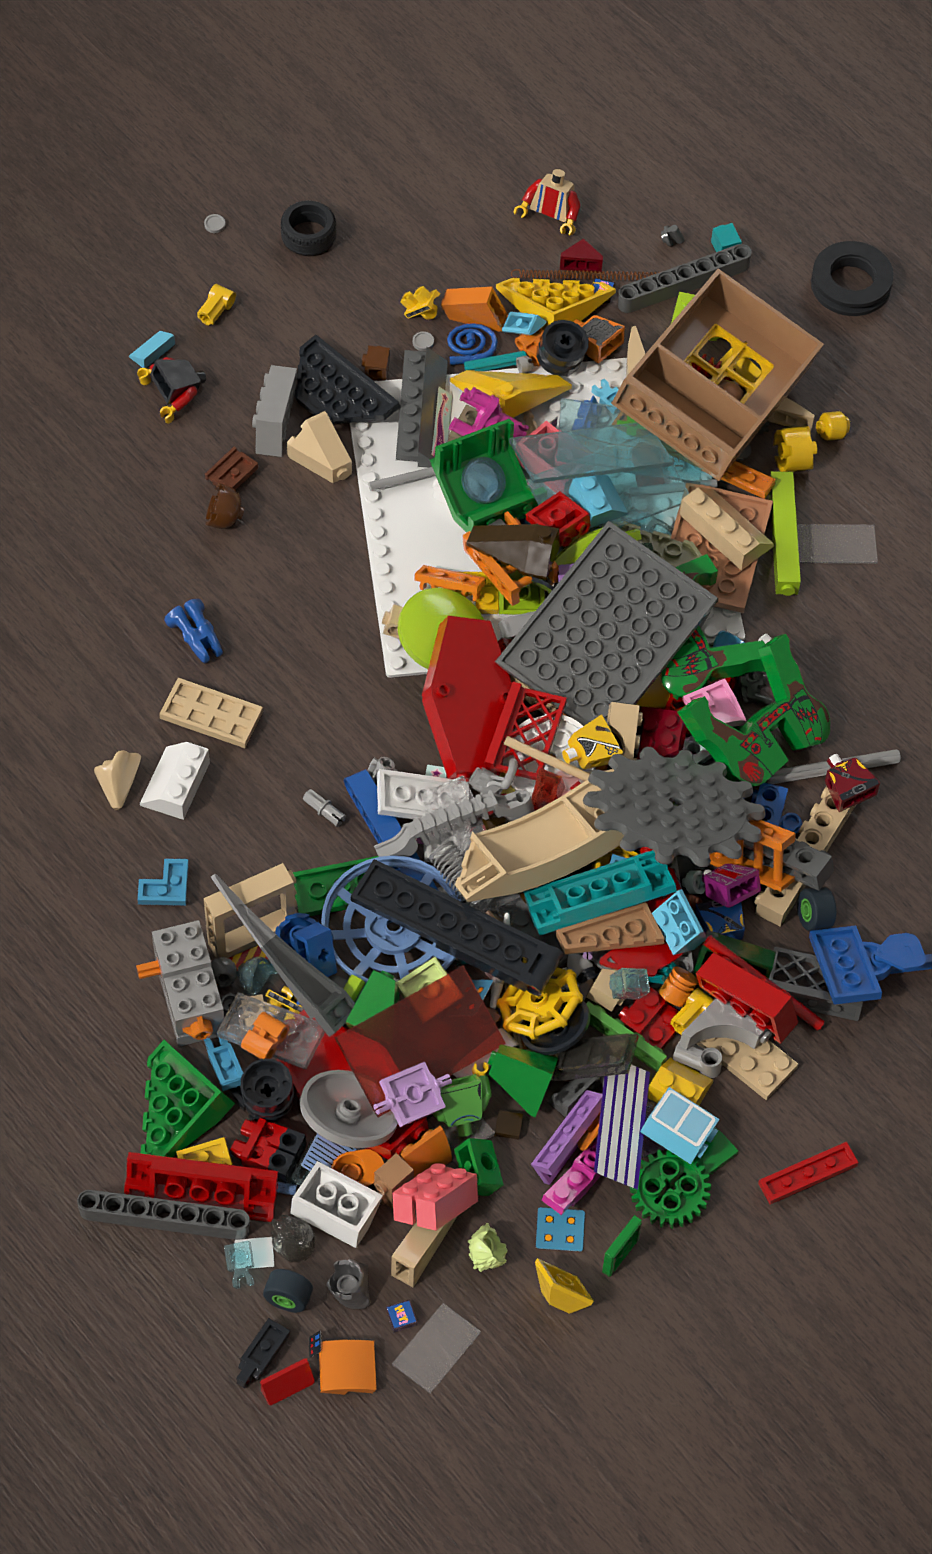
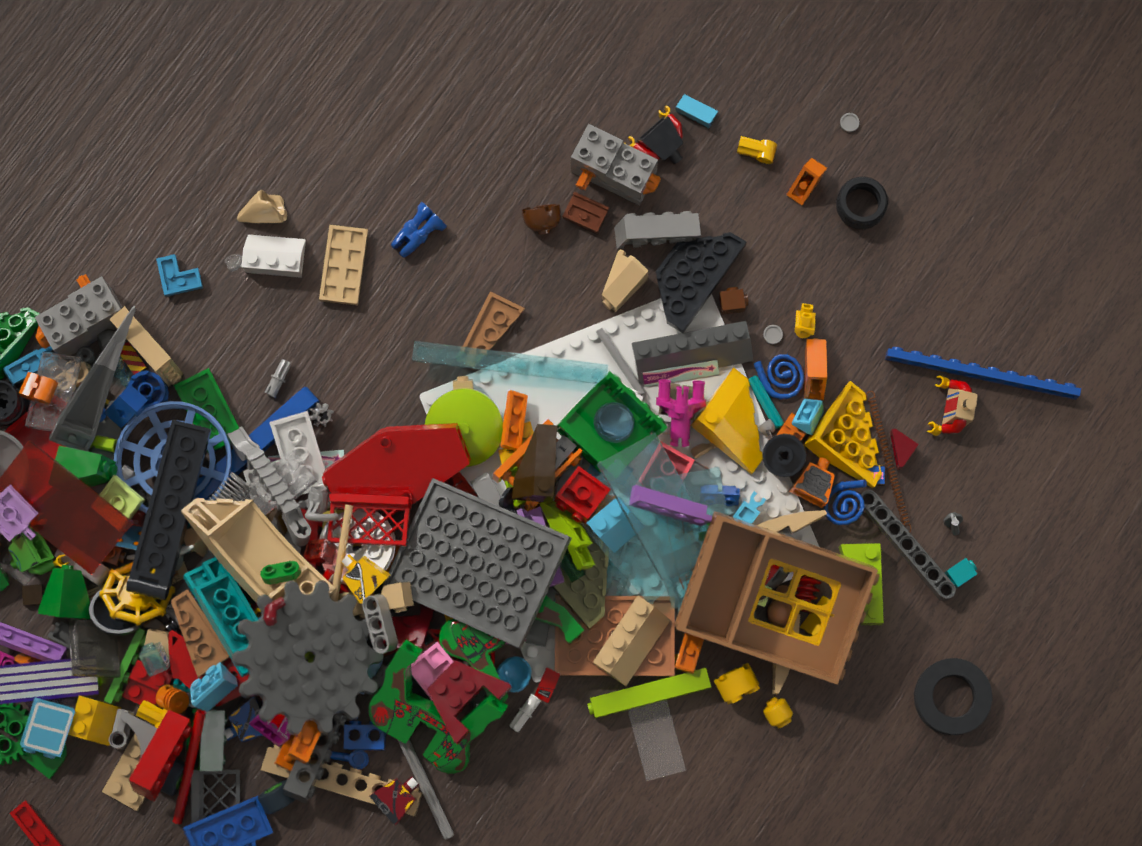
camera: 80 degrees right, 20 degrees up
none -> clear piece [225,254,242,272]
none -> green plate [260,561,301,585]
none -> dark red arm [263,597,286,626]
none -> light grey beam [363,594,398,654]
none -> clear light blue plate [412,341,608,384]
none -> dark red wing [427,660,512,745]
none -> medium nougat wing [456,292,525,369]
none -> red sticker [534,667,560,703]
none -> light grey piece [571,124,661,206]
none -> medium lavender fence [629,485,712,526]
none -> orange slope [787,158,827,205]
none -> blue piece [824,480,867,525]
none -> blue plate [885,347,1081,400]

